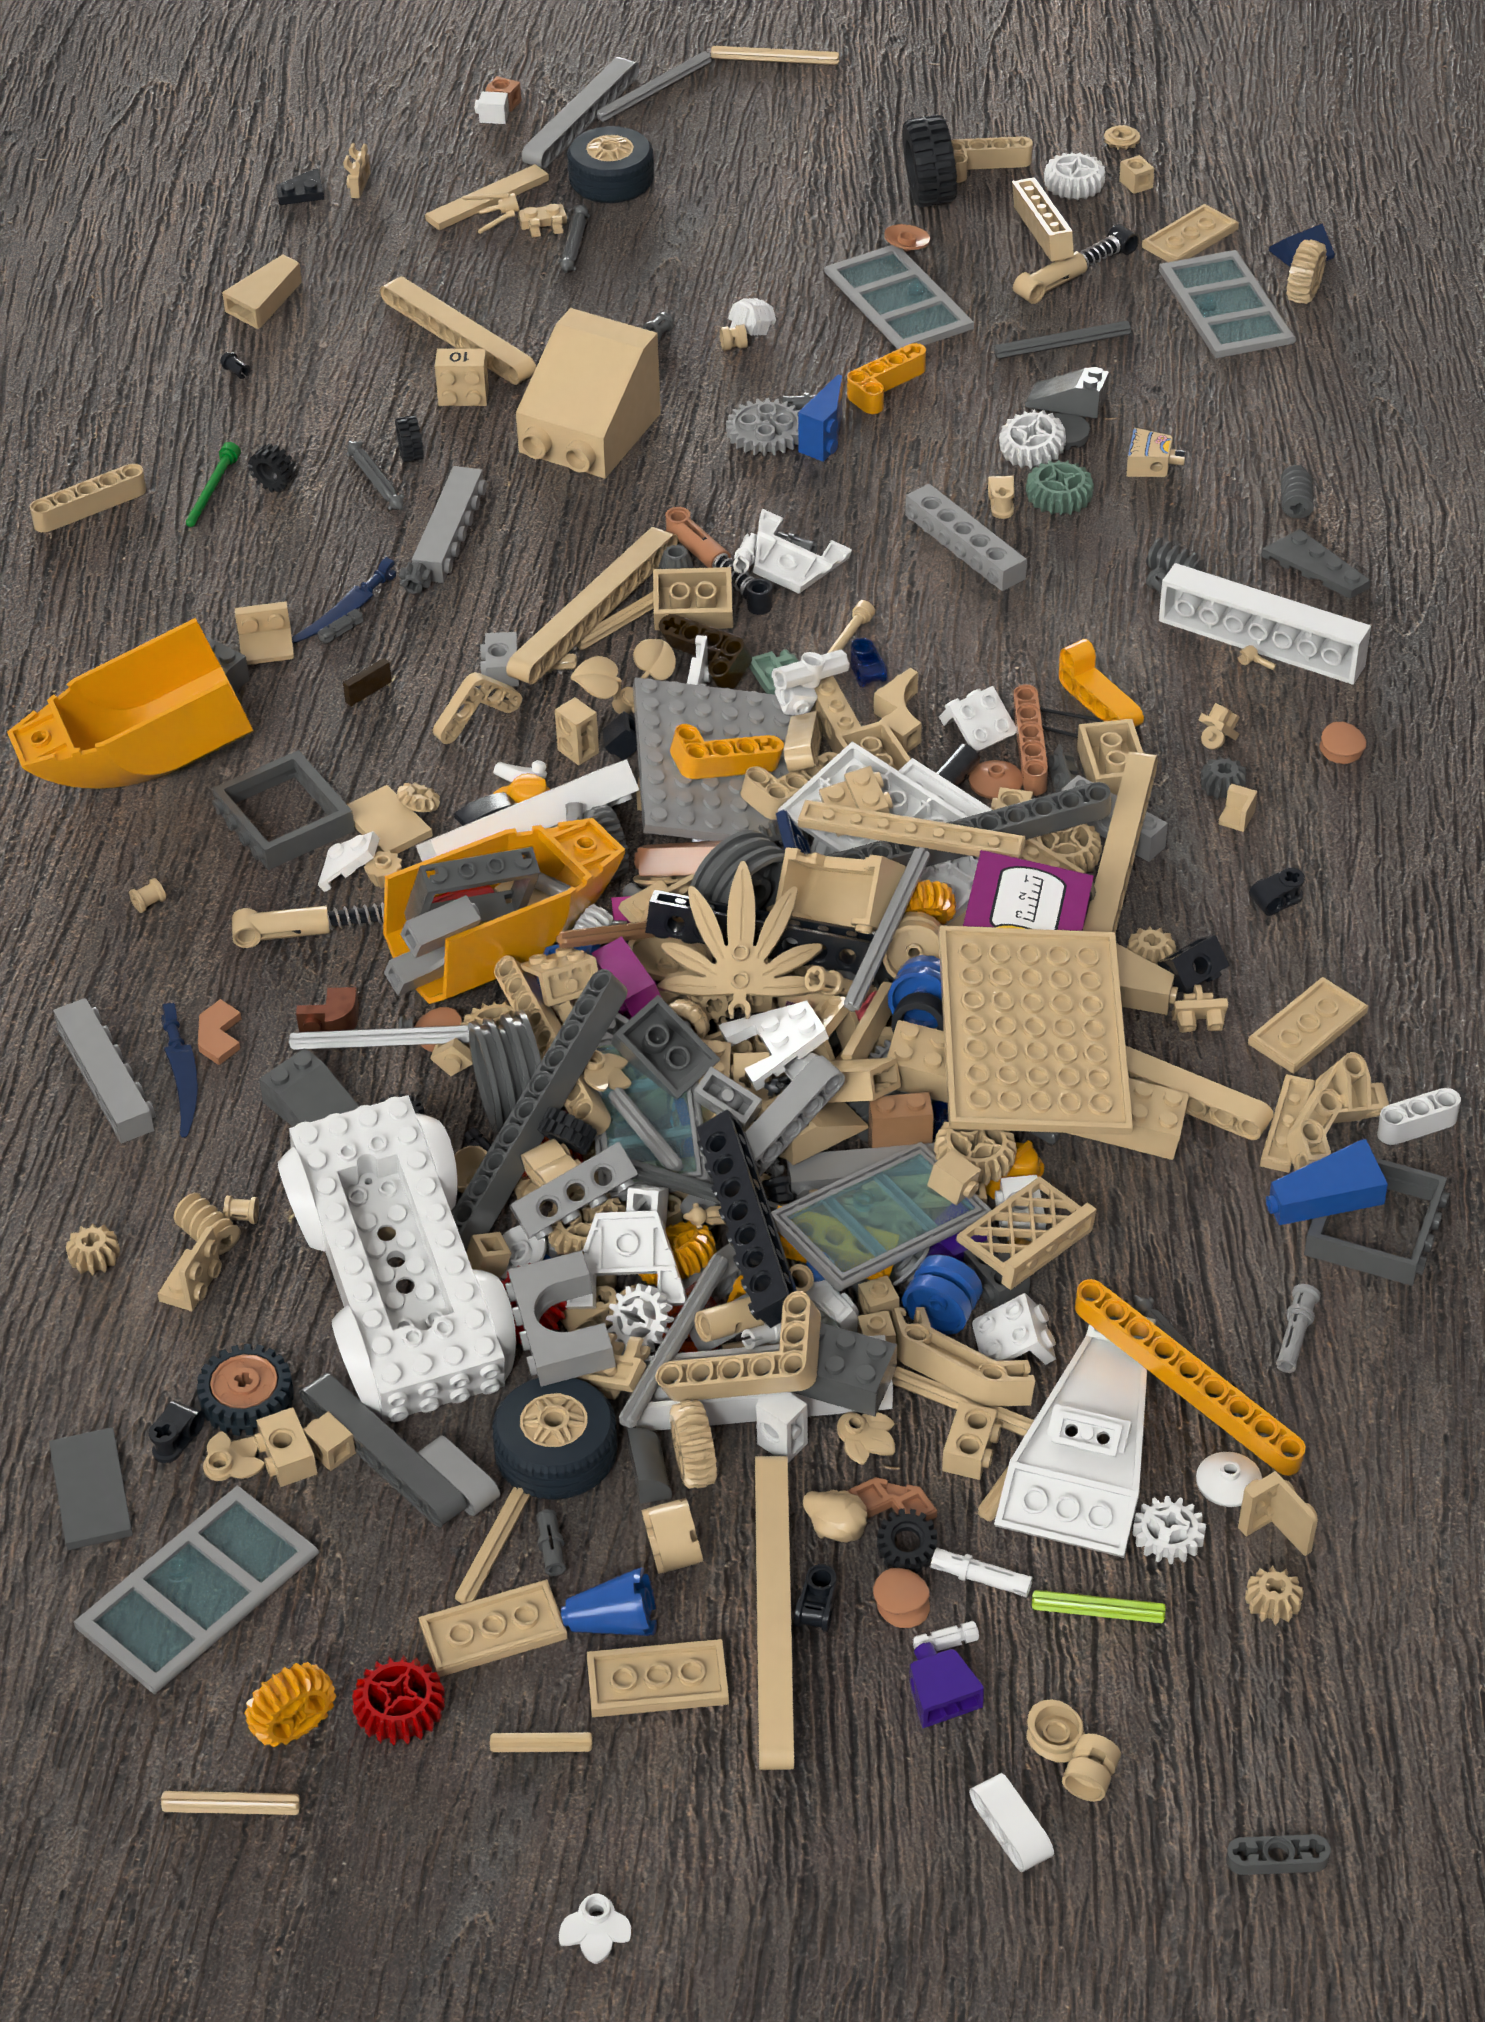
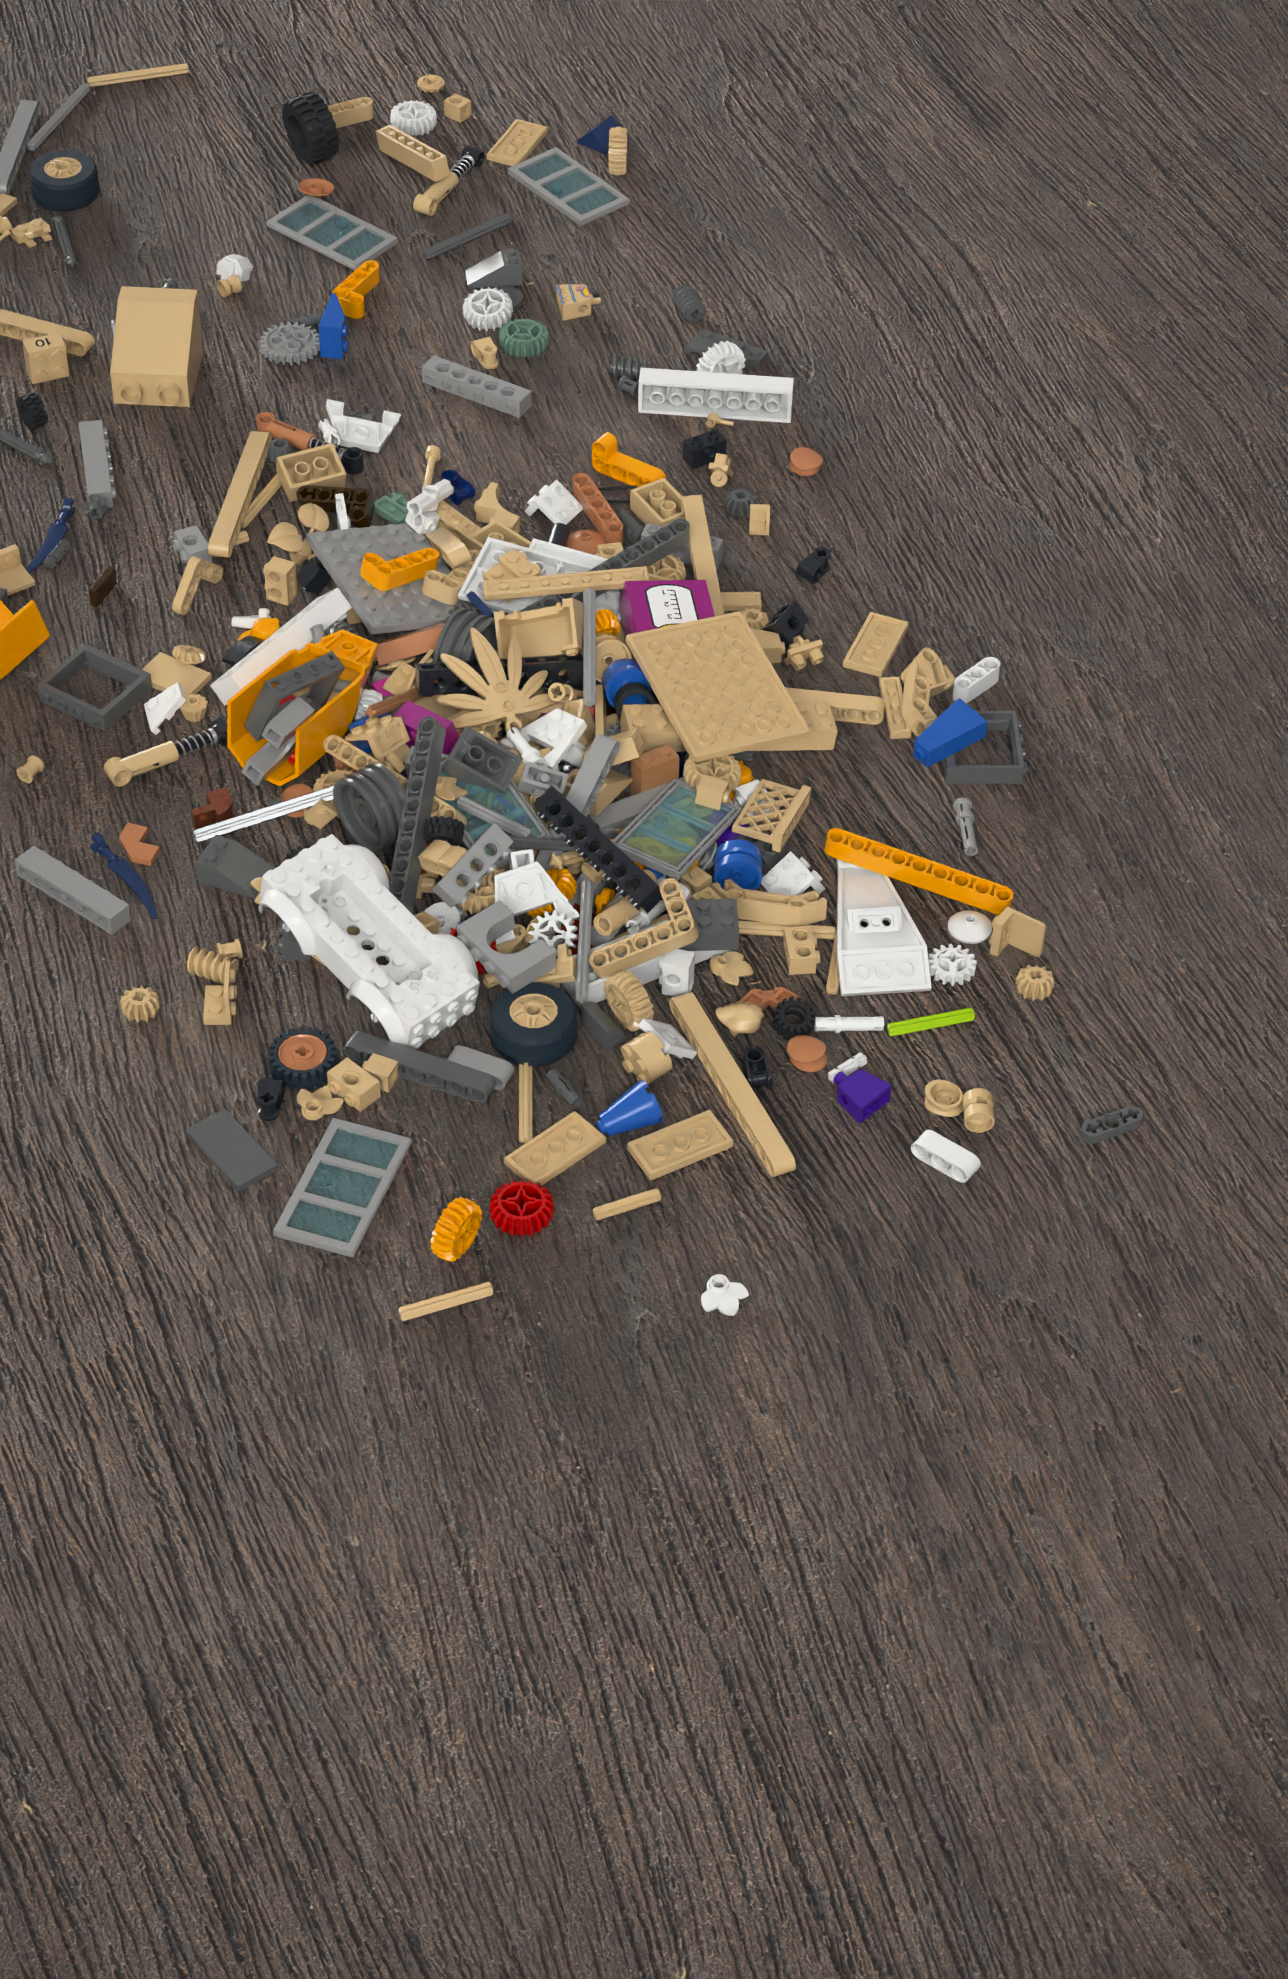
camera: 25 degrees left, 0 degrees up
none -> white pin [506,727,548,767]
none -> white plate [638,1018,698,1059]
none -> black brick [683,429,727,469]
none -> white gear [696,341,746,374]
none -> tan tile [720,592,762,611]

